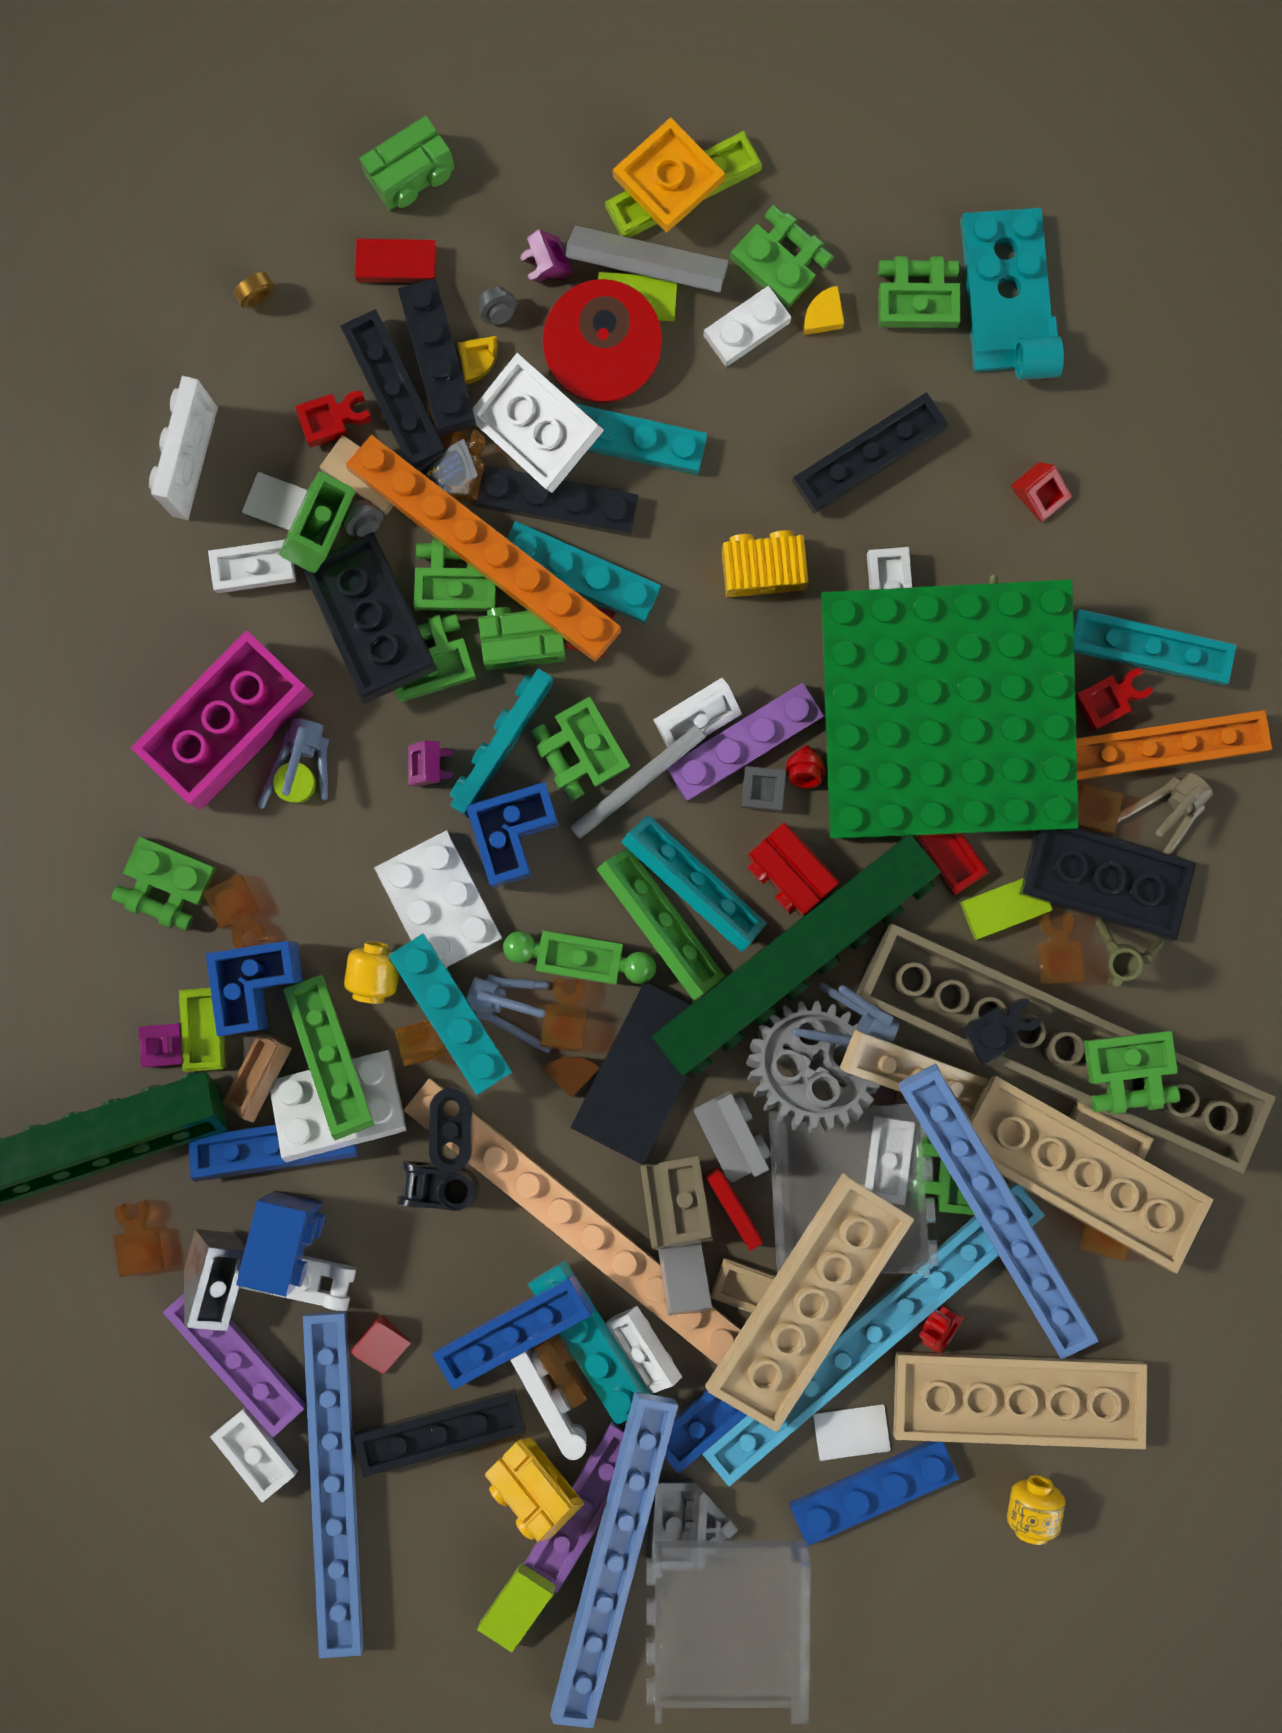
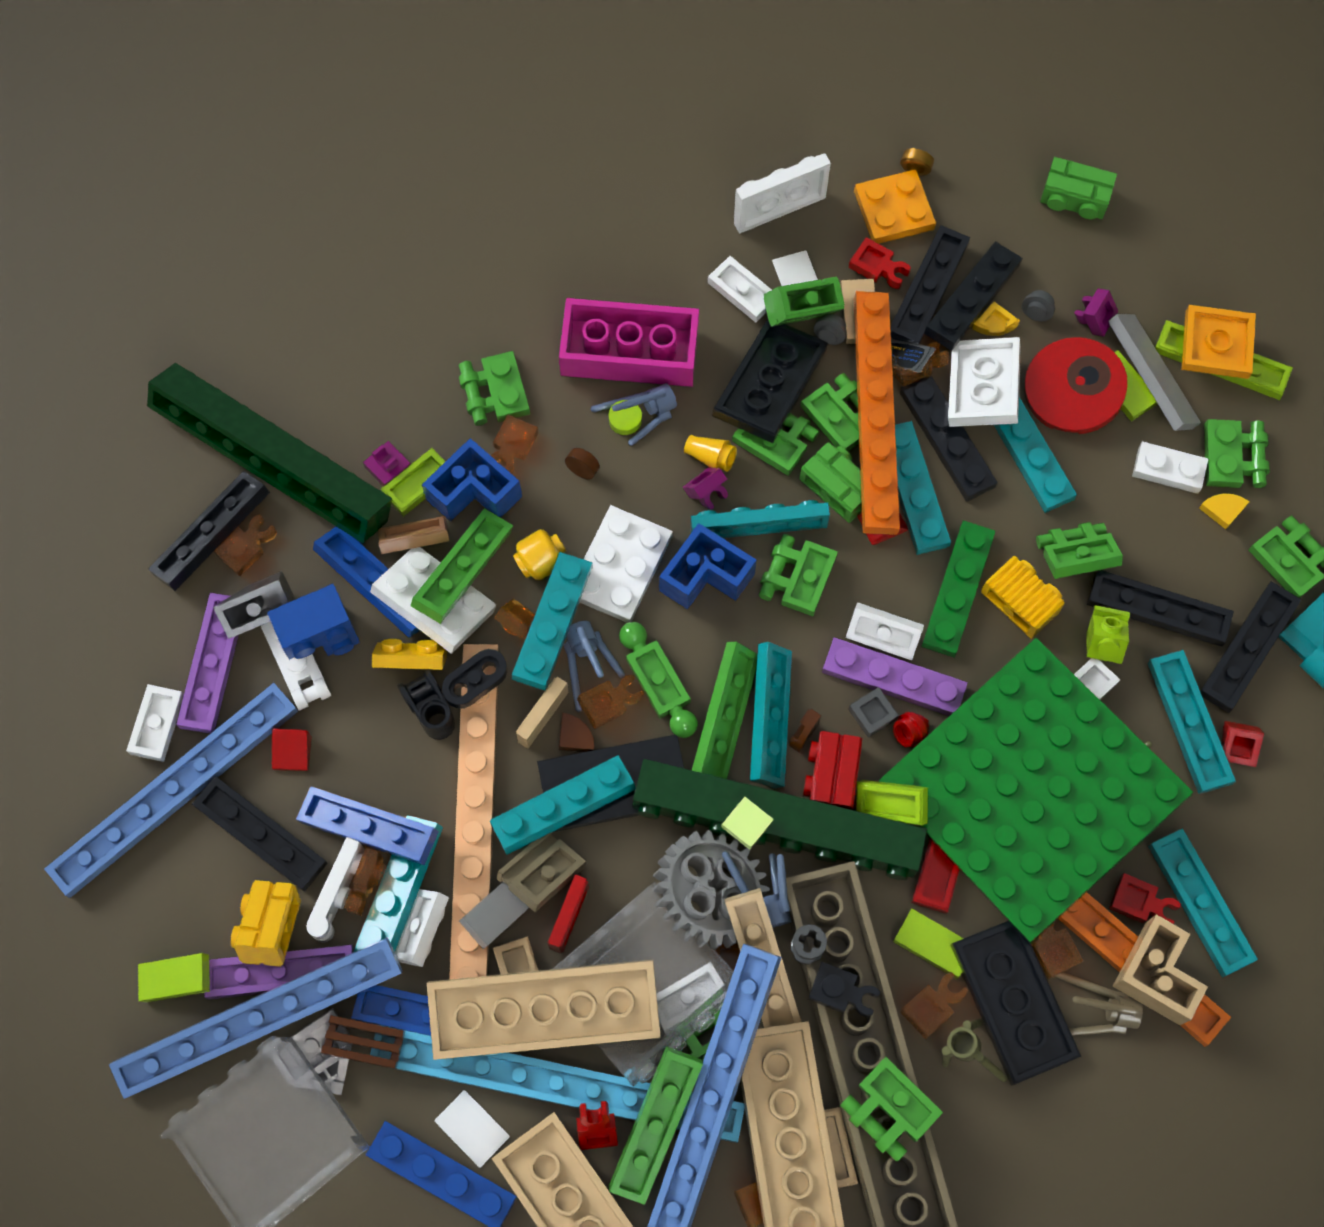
camera: 55 degrees right, 15 degrees down
red tile [355,238,437,283] -> none
light grey bar [570,725,706,839] -> none
light grey bracket [694,1091,771,1182] -> none
none -> black plate [148,471,270,591]
none -> reddish brown tile [321,1015,405,1069]
none -> yellow plate [372,639,447,670]
none -> teal plate [489,755,636,855]
none -> tan tile [516,676,569,749]
none -> reddish brown tile [565,448,600,479]
none -> bright green plate [608,1046,703,1205]
none -> yellow cone [684,435,737,472]
none -> yellowish green tile [721,797,774,850]
none -> reddish brown tile [789,709,821,753]
none -> dark grey bush [790,924,827,965]
none -> light orange plate [854,169,936,244]
none -> lime tile [856,780,928,825]
none -> green plate [921,520,996,658]
none -> bright green plate [1036,522,1123,579]
none -> lime brick [1086,605,1130,664]
none -> tan brick [1113,914,1208,1025]
none -> teal plate [1147,650,1236,794]
none -> black plate [1200,581,1301,713]

